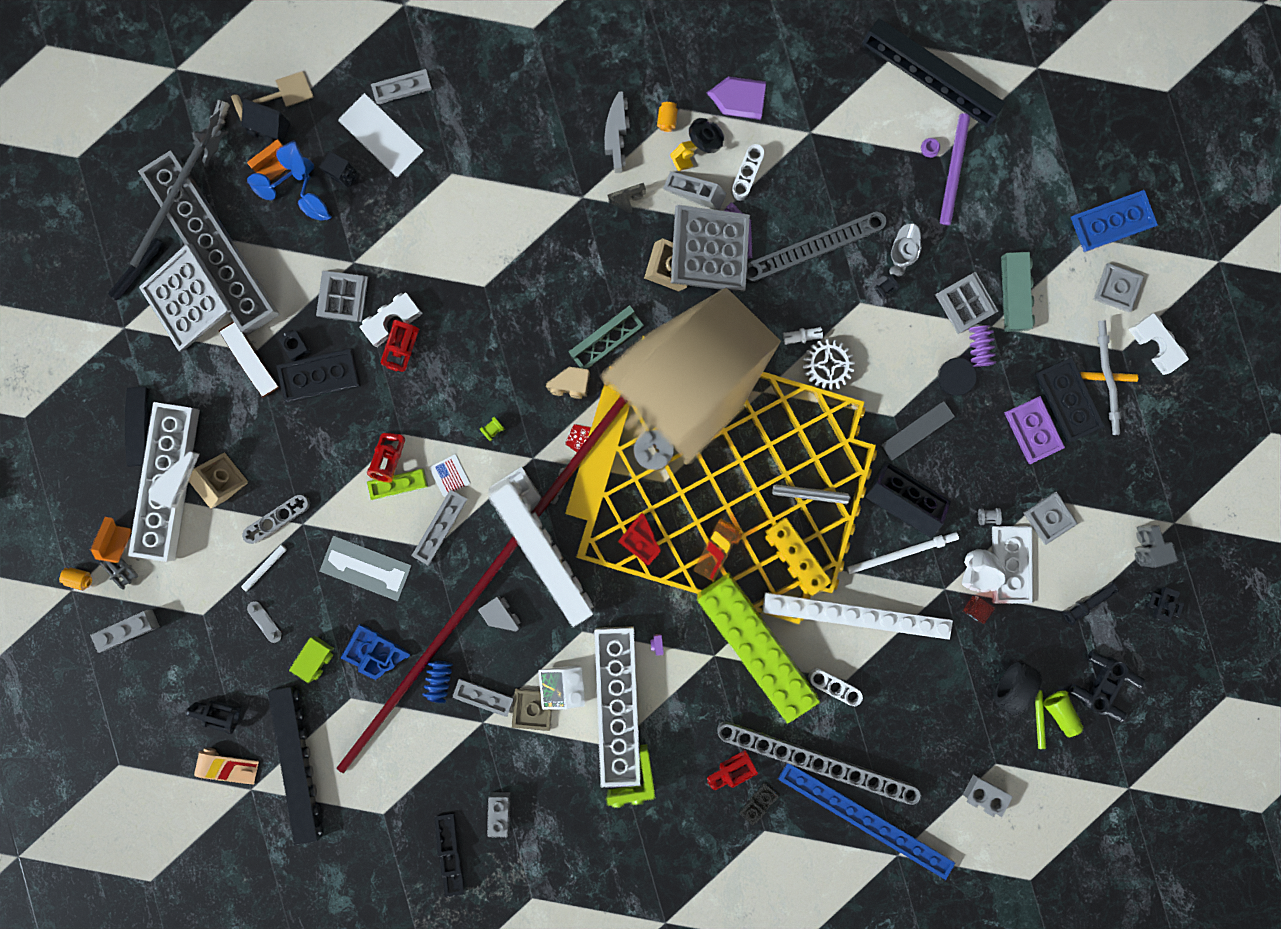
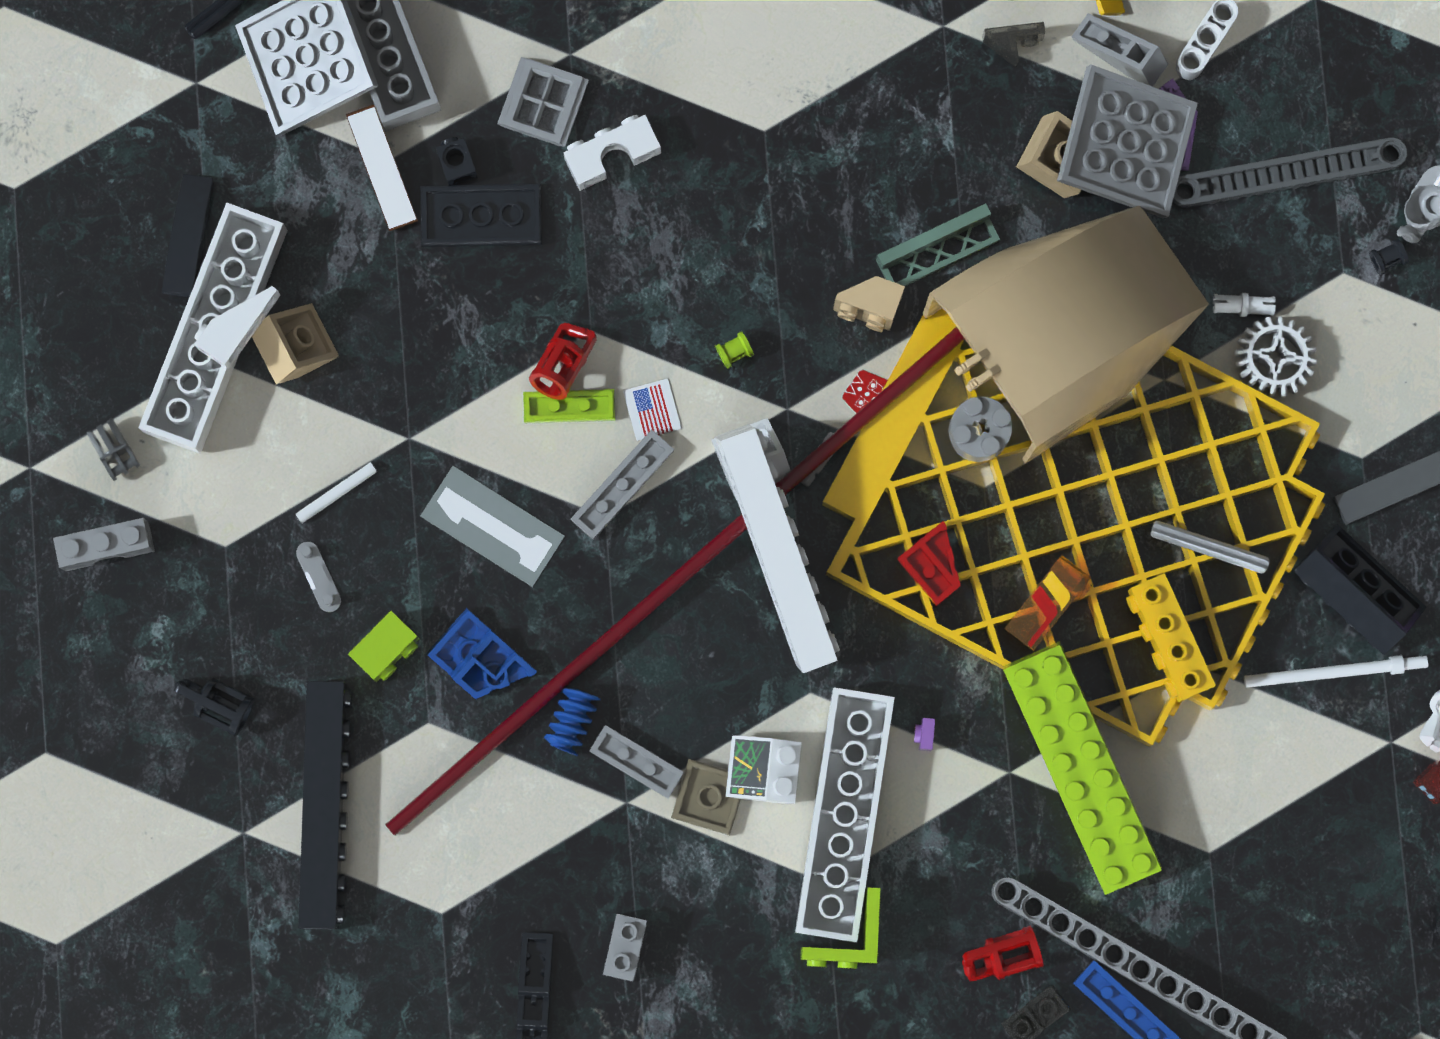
camera: 10 degrees right, 5 degrees down
light orange brick [60,567,92,591] -> none
orange panel [91,517,132,563] -> none
light nougat door [194,748,259,785] -> none
light grey beam [242,495,310,544] -> none
red piece [381,320,419,372] -> none
light grey slope [478,596,521,631] -> none
white plate [762,593,953,639] -> none
white beam [808,668,862,706] -> none

